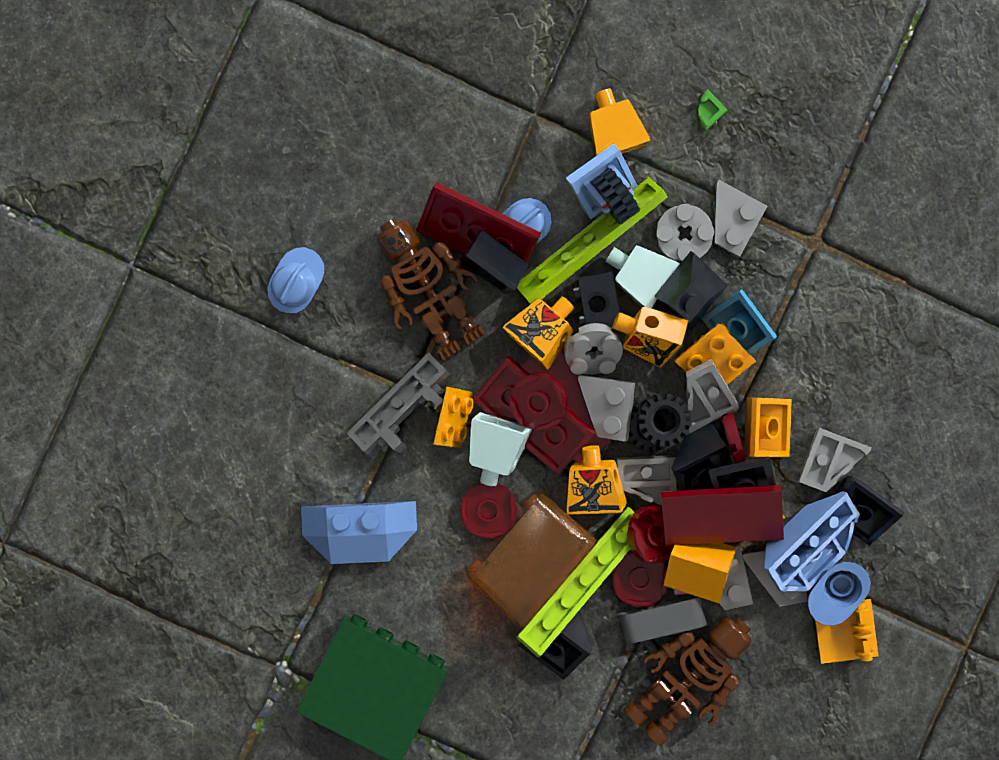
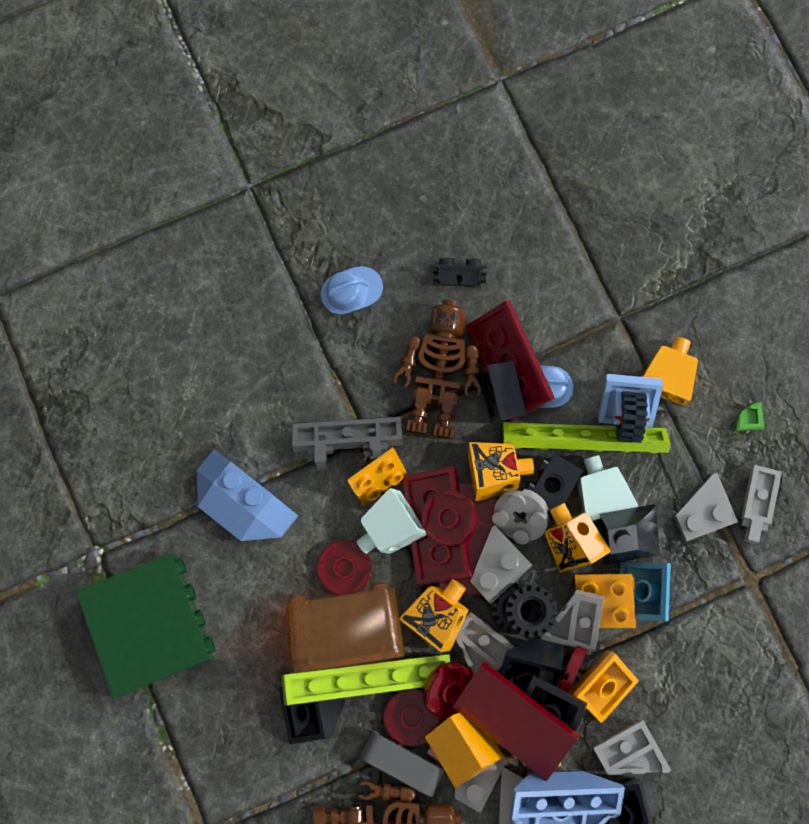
camera: 50 degrees right, 10 degrees down
light grey plate [656,204,715,262] -> none
none -> black hinge [433,258,487,286]
none -> light grey hinge [741,465,782,544]

